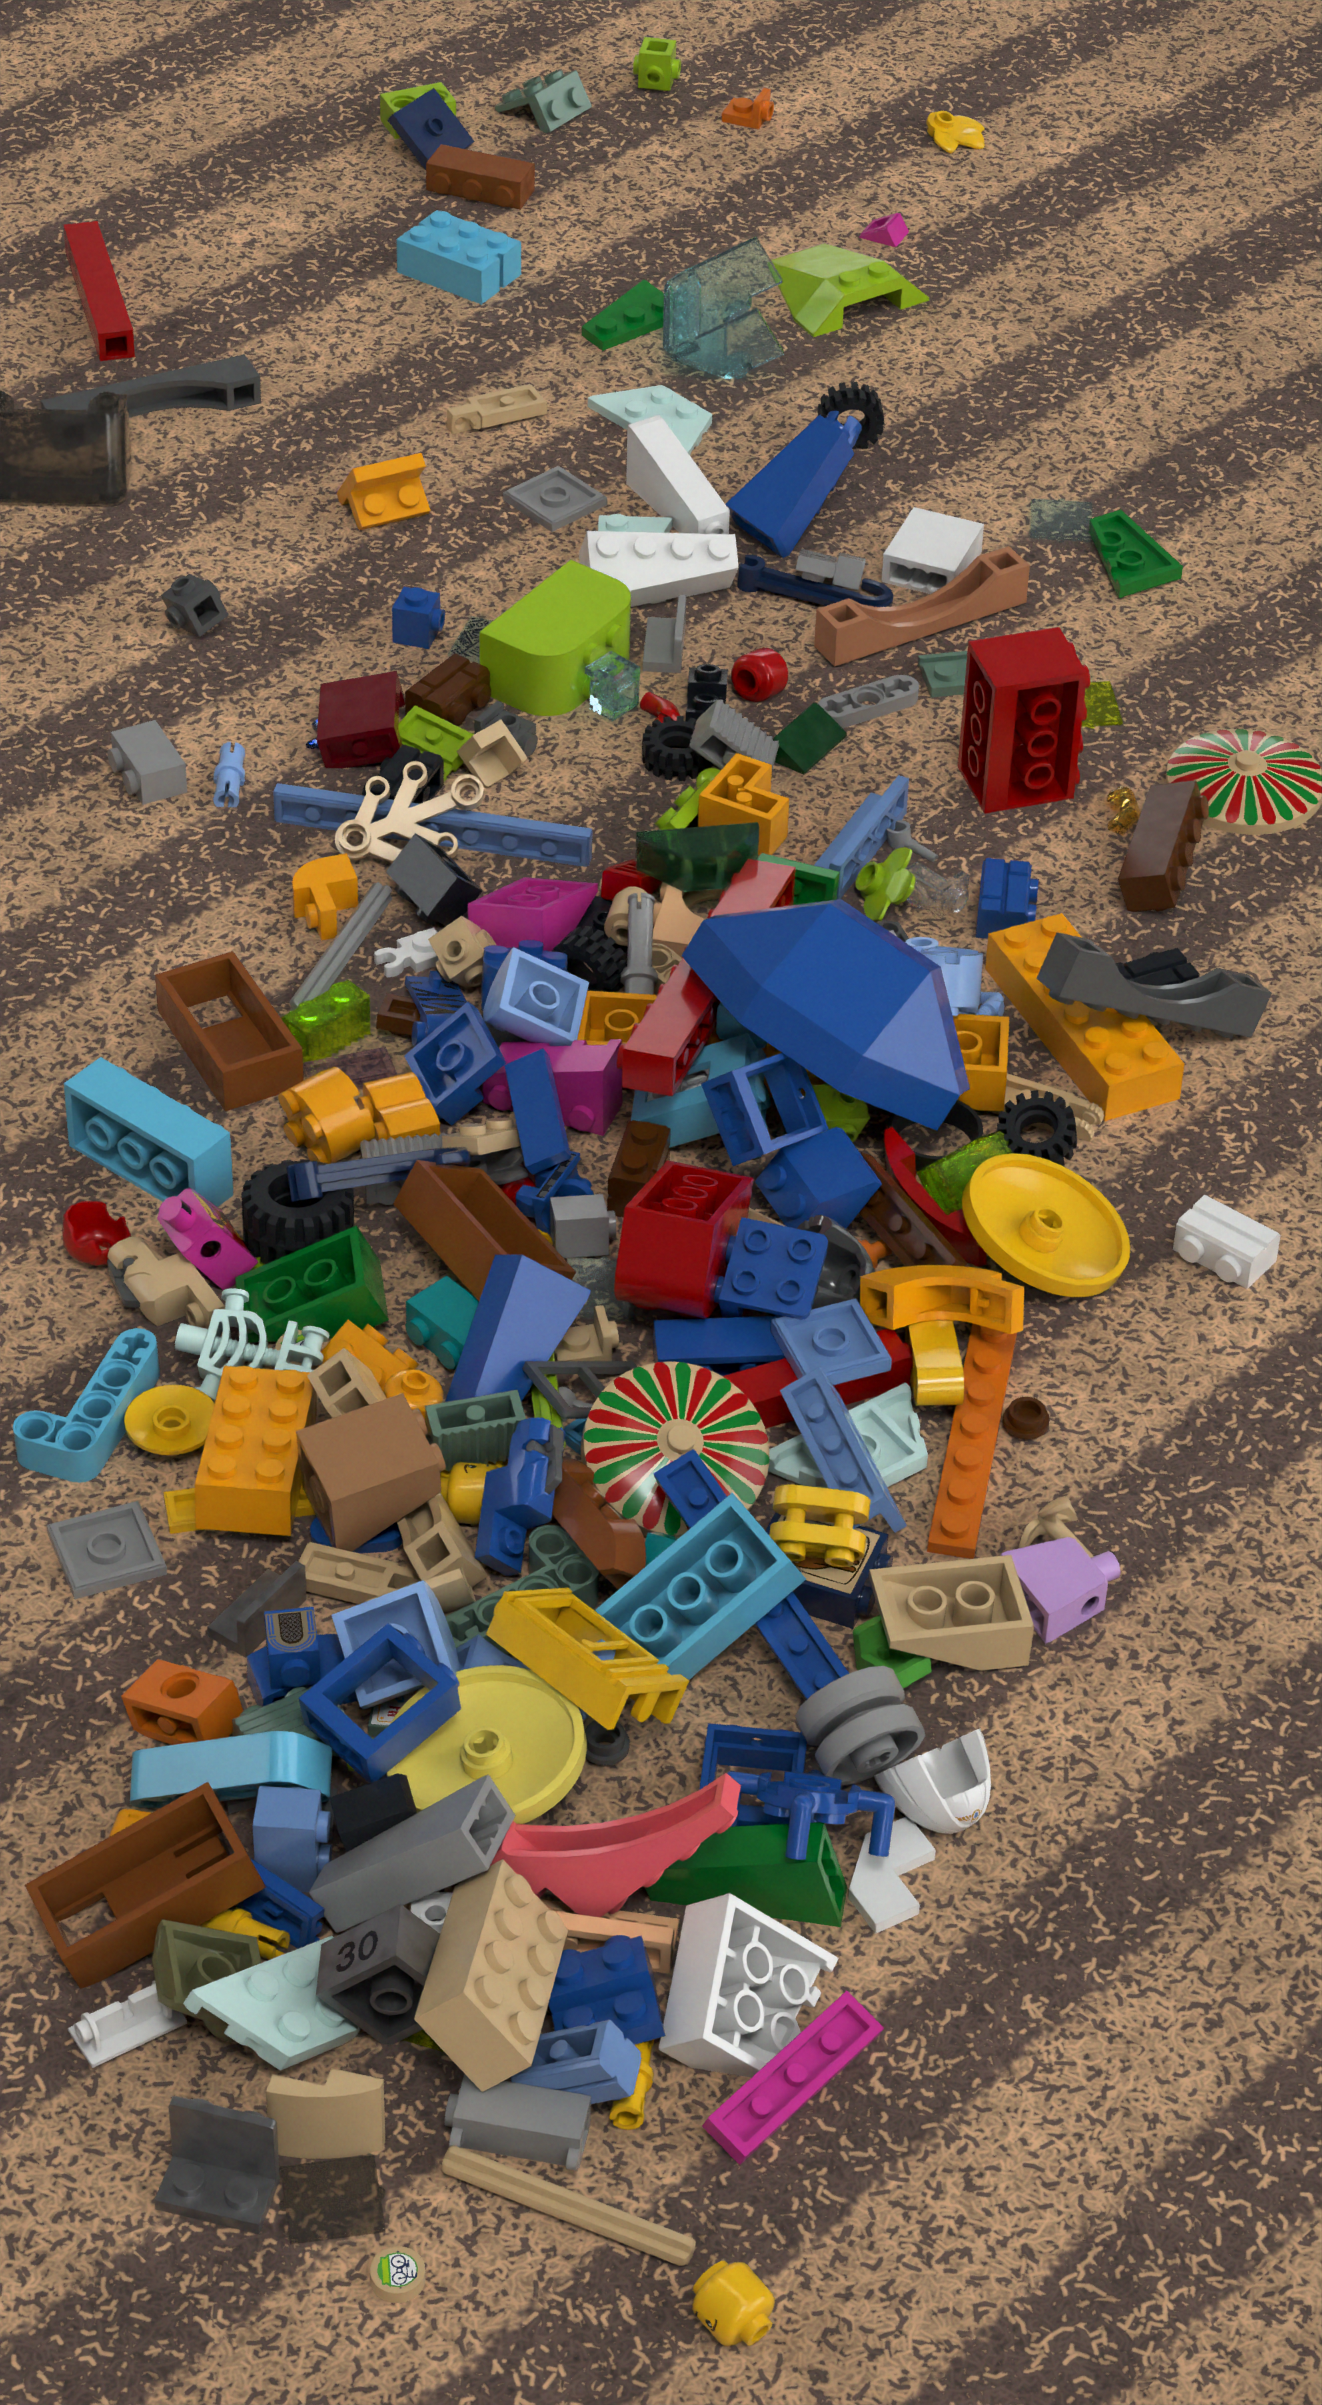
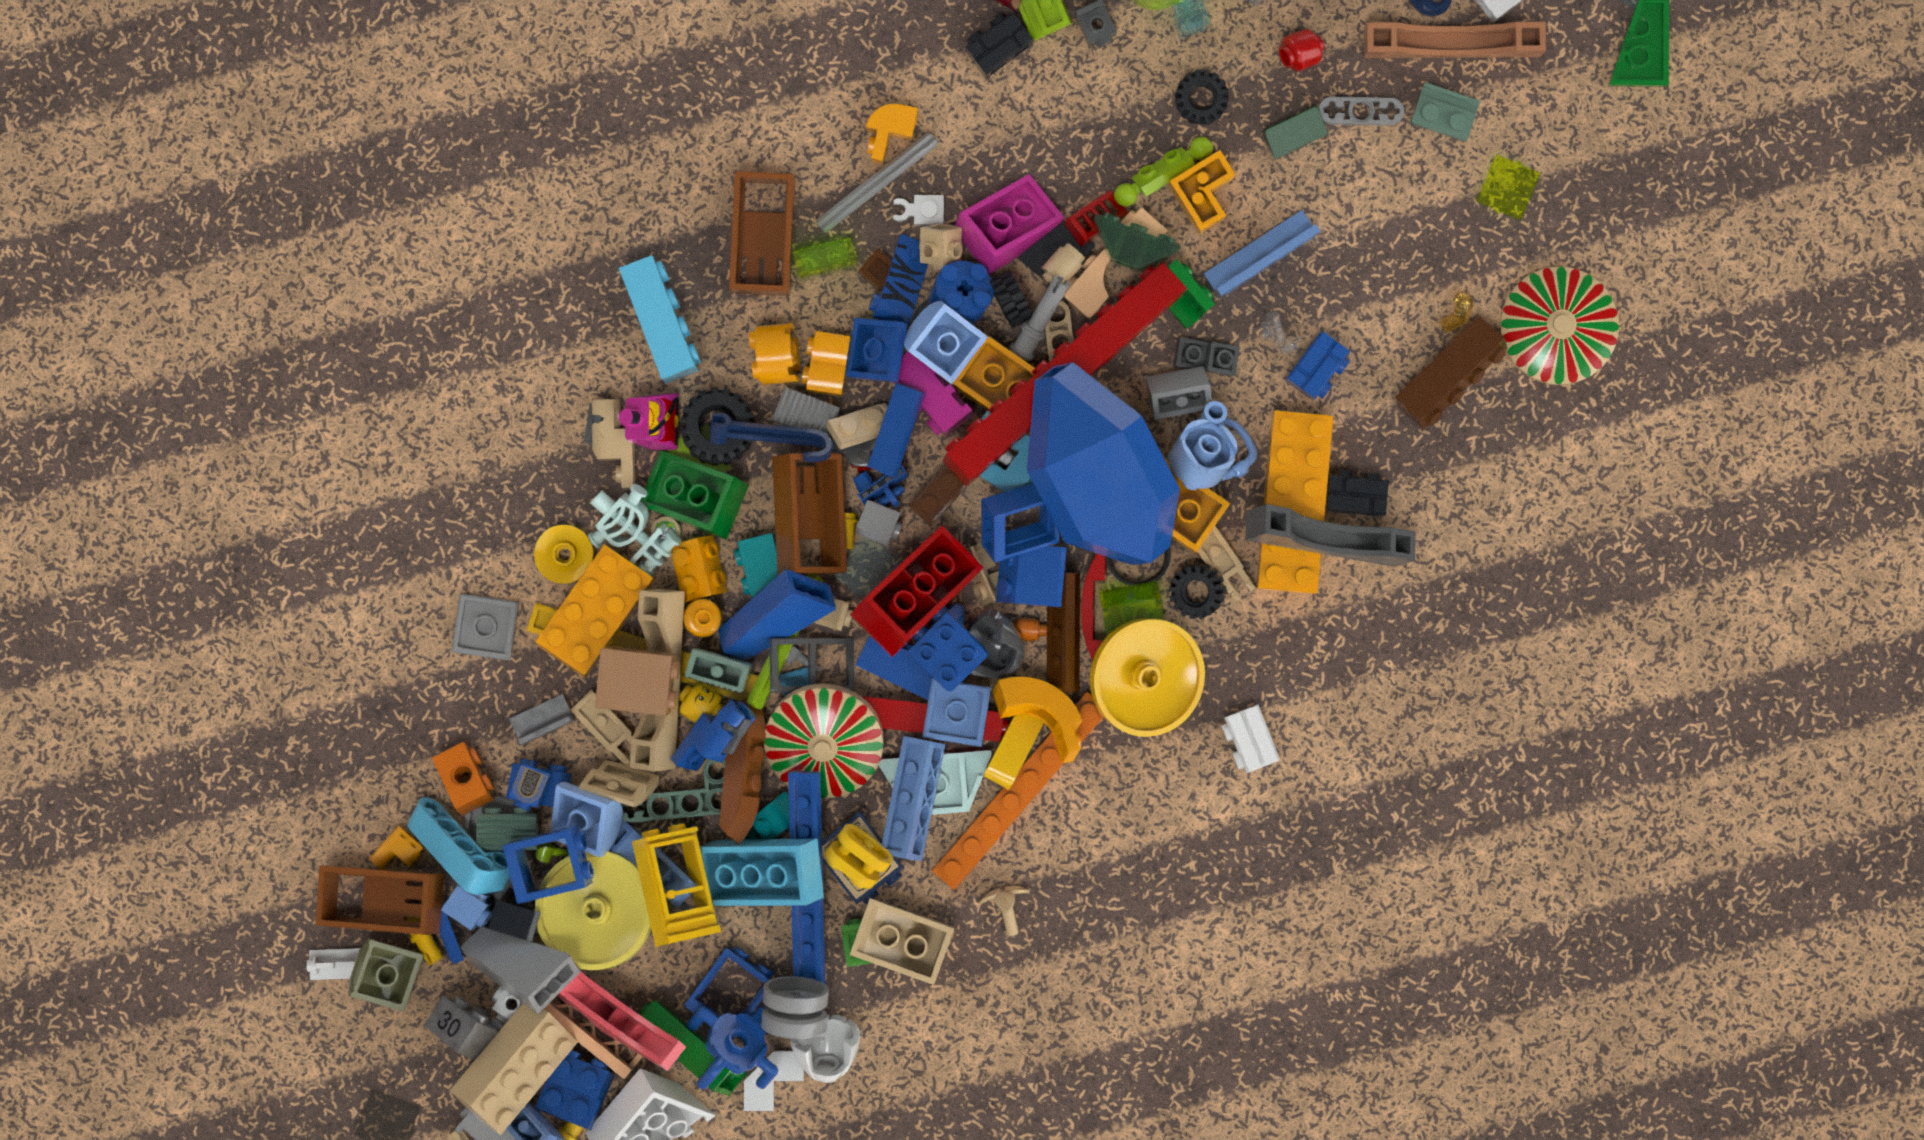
camera: 30 degrees right, 45 degrees up
medium azure beam [13,1328,160,1483] -> none
red hair [62,1201,131,1266] -> none
flat silver bracket [154,2096,280,2234] -> none
light aqua wing [183,1936,361,2071] -> none
tan slope [266,2068,385,2159] -> none
medium blue tile [273,783,592,867] -> none
tile [303,1047,397,1090] -> none
tan plant [335,761,484,863] -> none
black brick [386,833,483,926] -> none
tan panel [457,719,527,788] -> none
red arm [640,692,680,723] -> none
black slope [686,664,728,722] -> none
light grey brick [689,700,779,770] -> none
lime plate [855,847,915,922] -> none
light grey hand [886,820,938,862] -> none
red brick [958,627,1090,814] -> none
lavender torso [1001,1537,1121,1644] -> none
reddish brown plate [1003,1397,1050,1439] -> none

